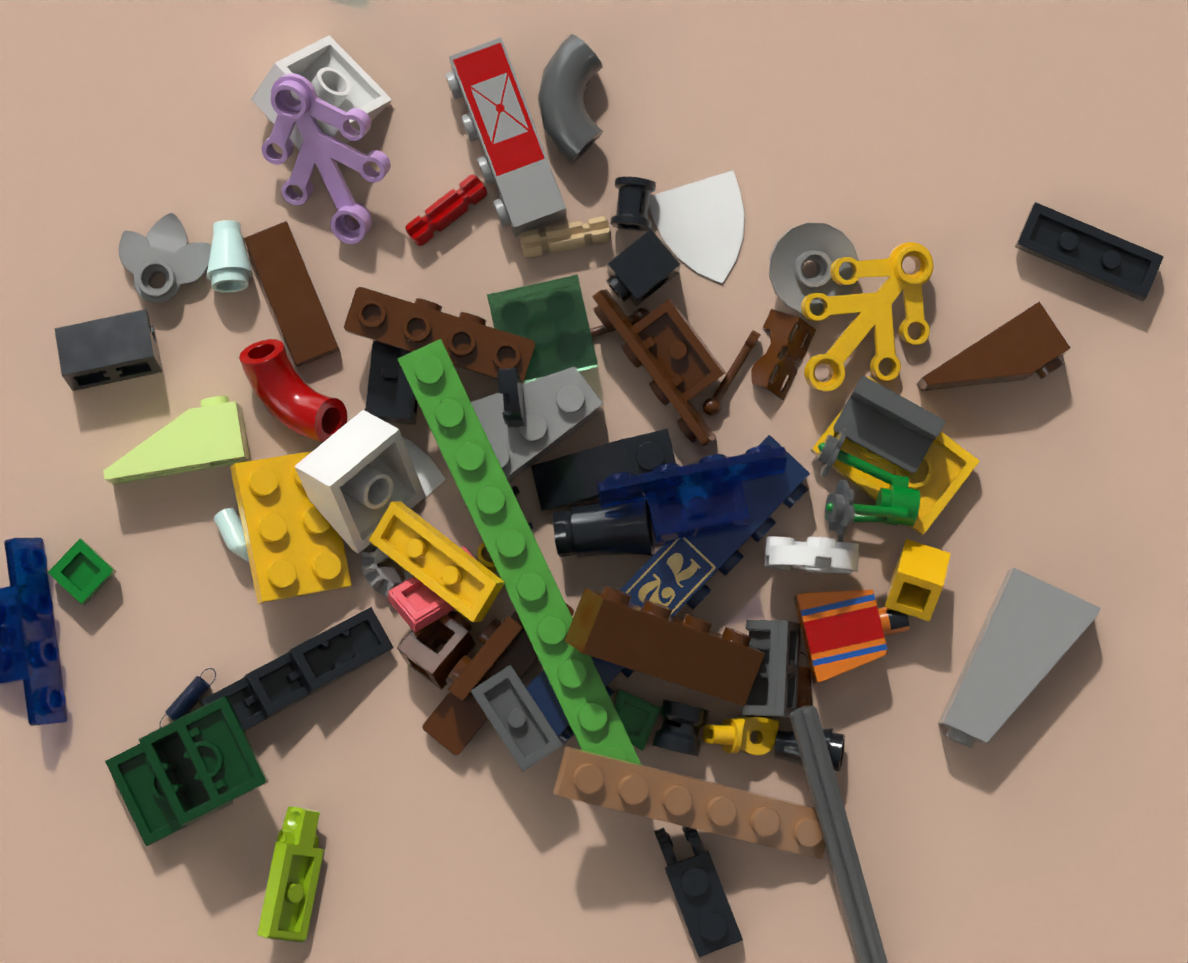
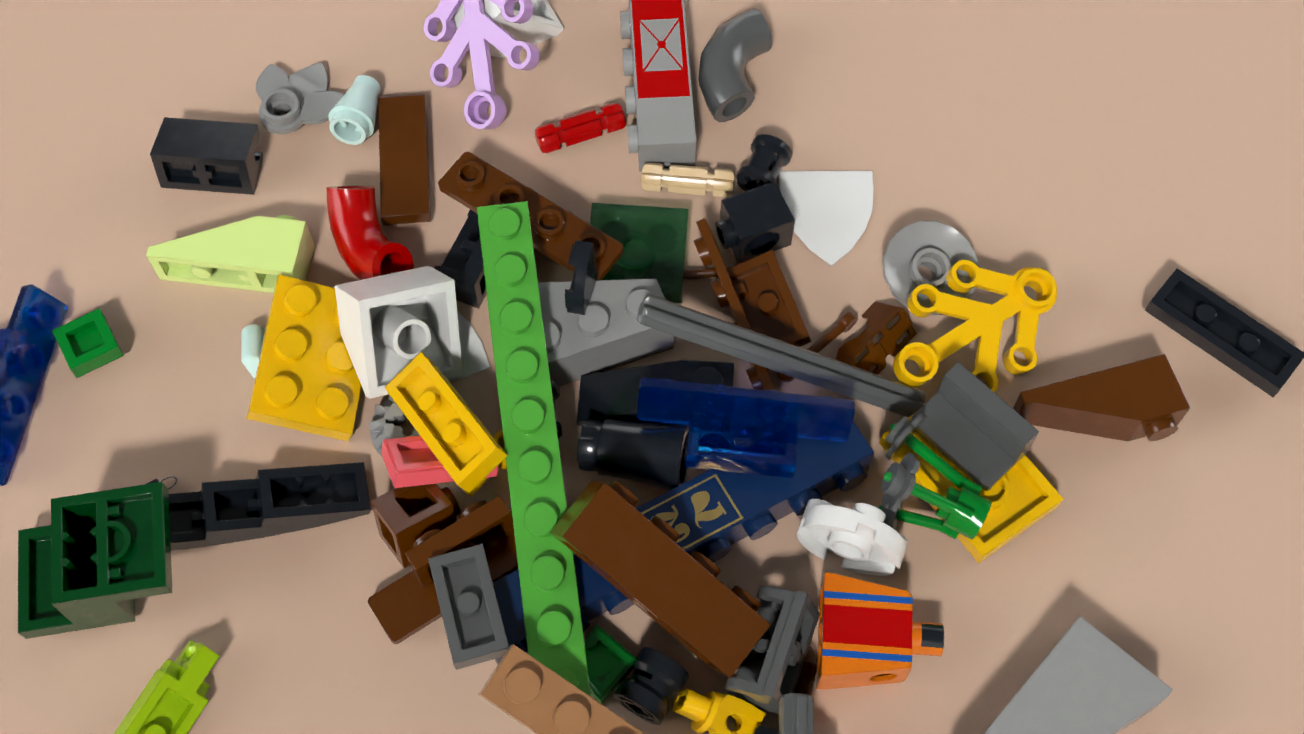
camera: 15 degrees right, 20 degrees down
yellow brick [884,539,951,622] -> none
none -> dark grey axle [637,295,926,417]

